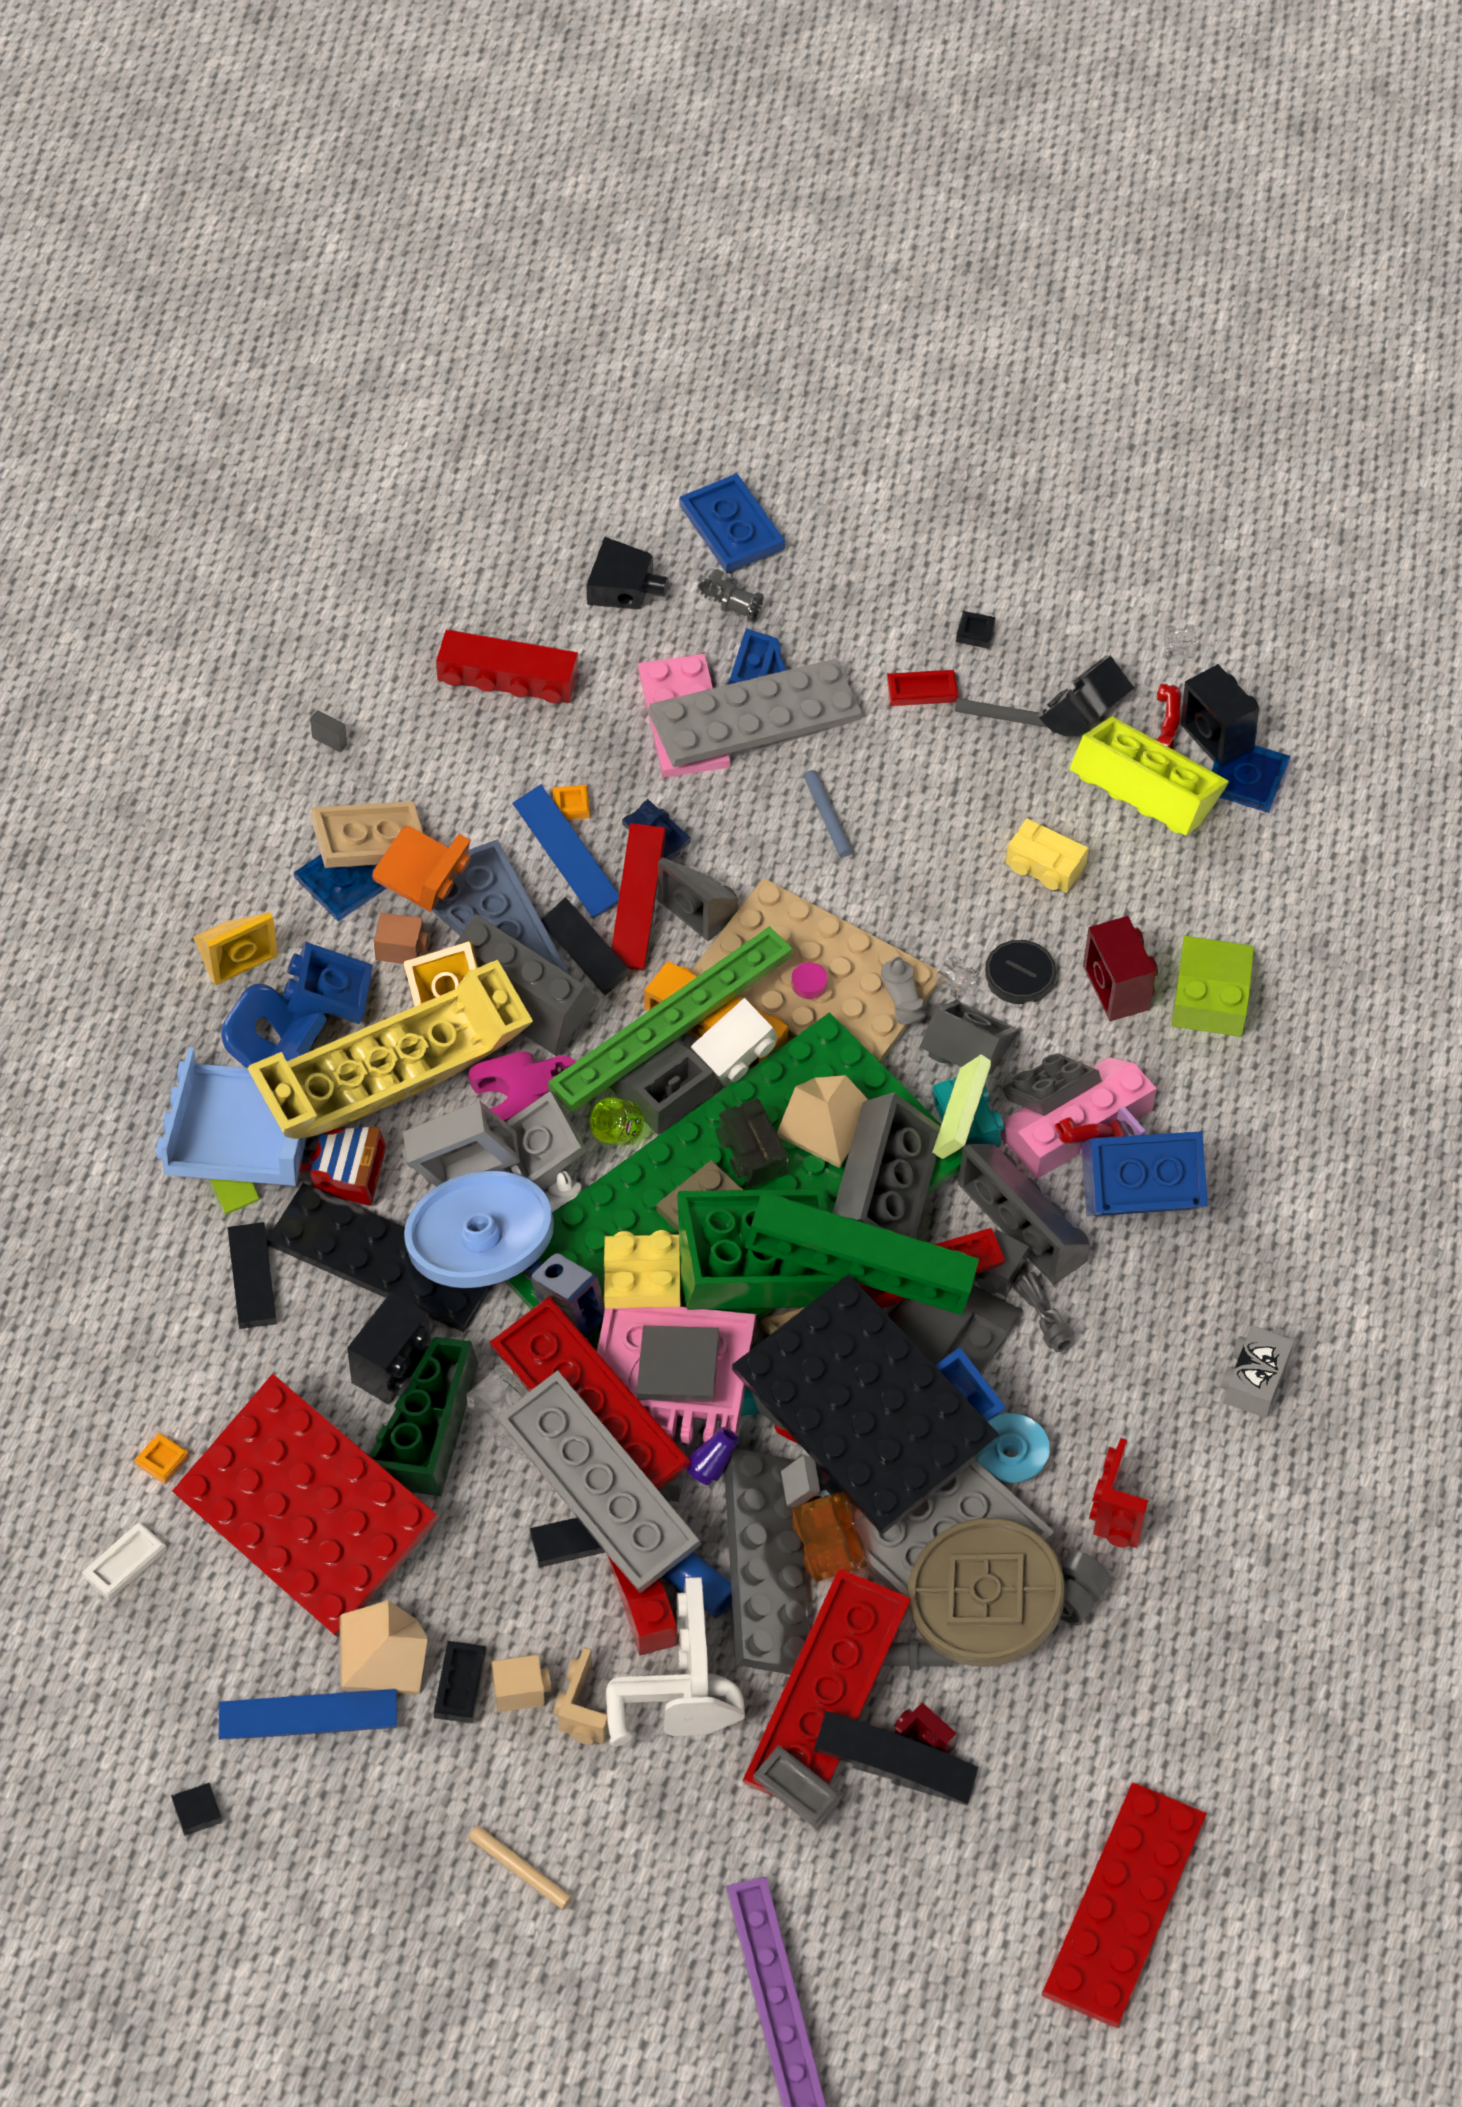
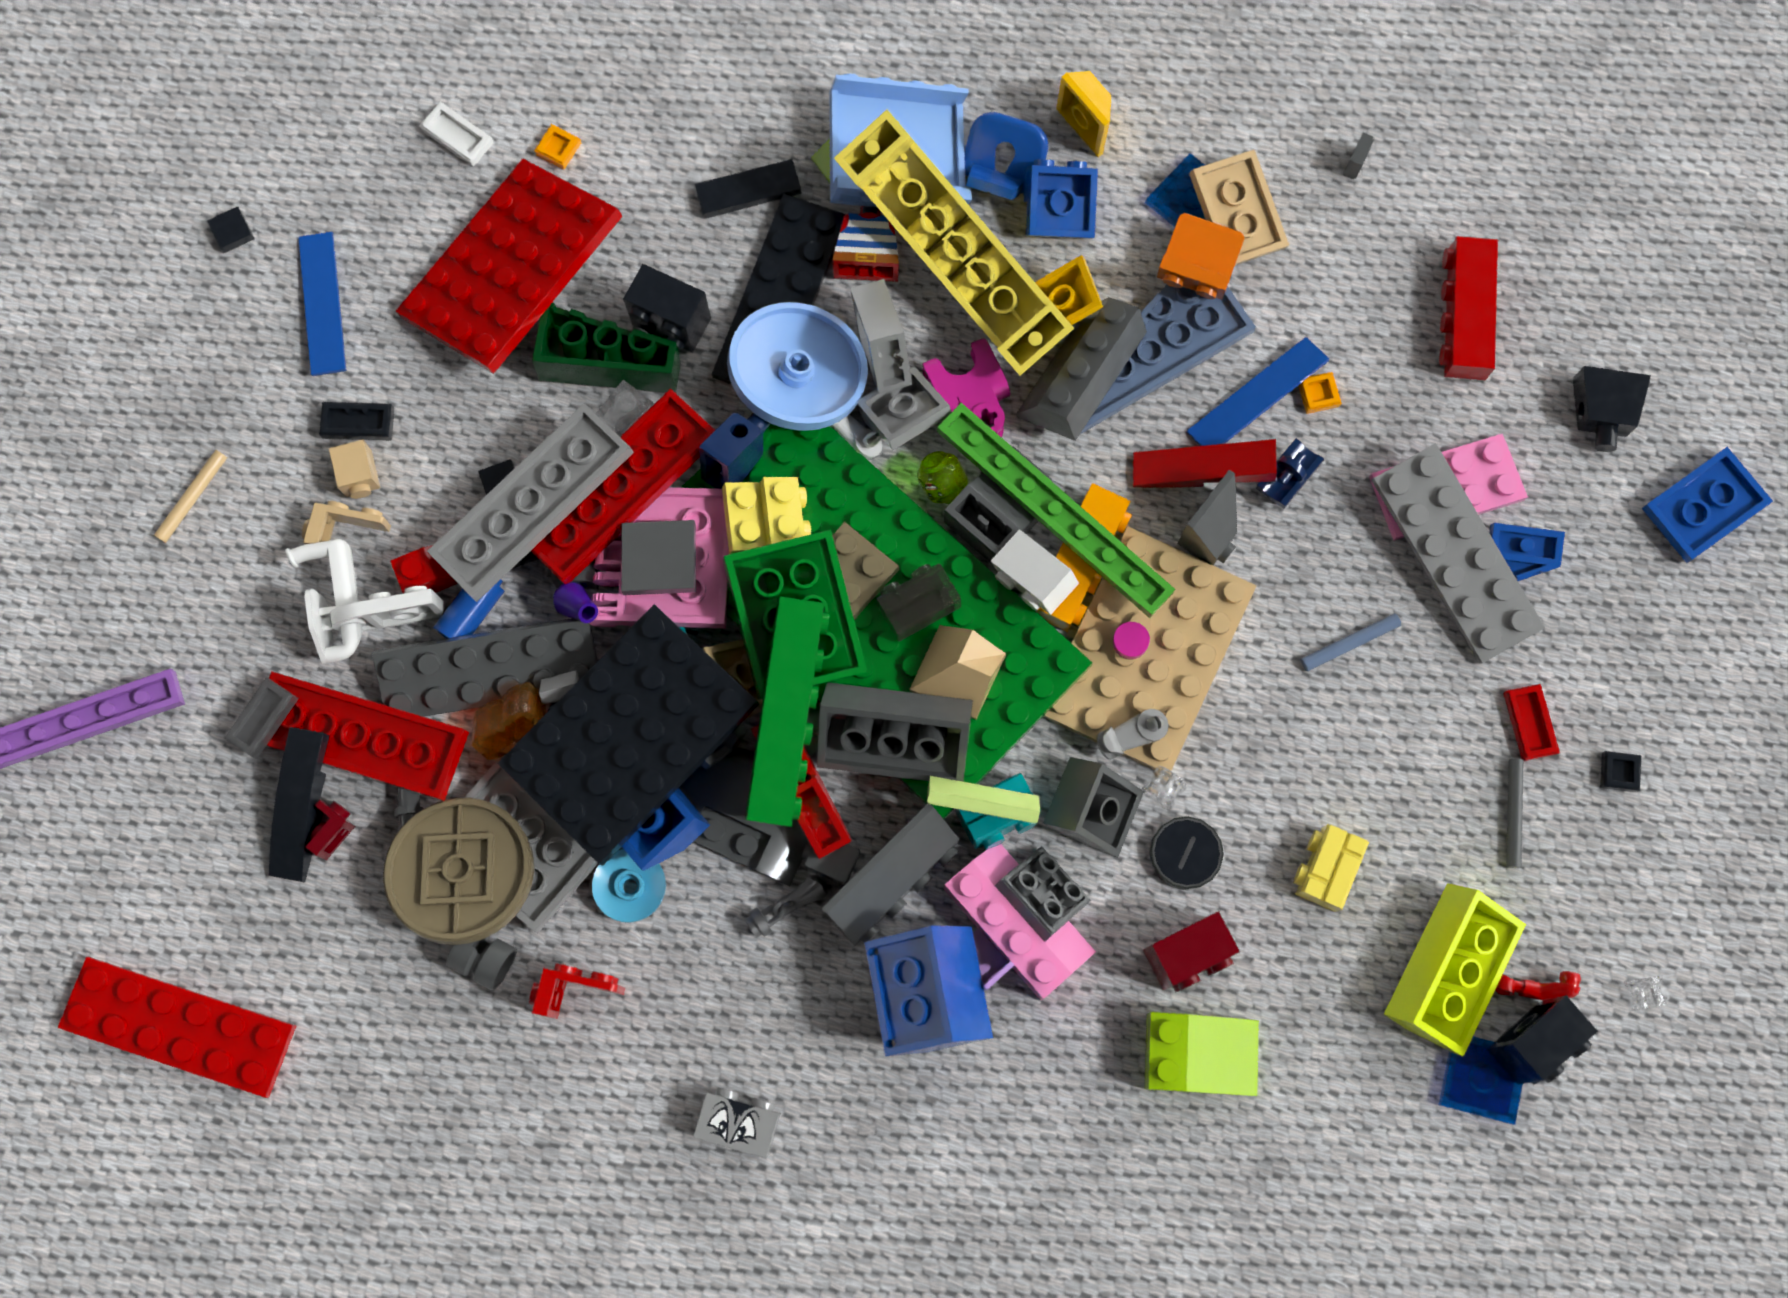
camera: 85 degrees right, 20 degrees up
tan slope [340,1600,428,1694] -> none
nougat brick [374,913,429,964] -> none
black tile [541,897,632,995] -> none
dark grey connector [698,568,764,621] -> none
black brick [1038,655,1134,737] -> none
red arm [1054,1117,1125,1145] -> none

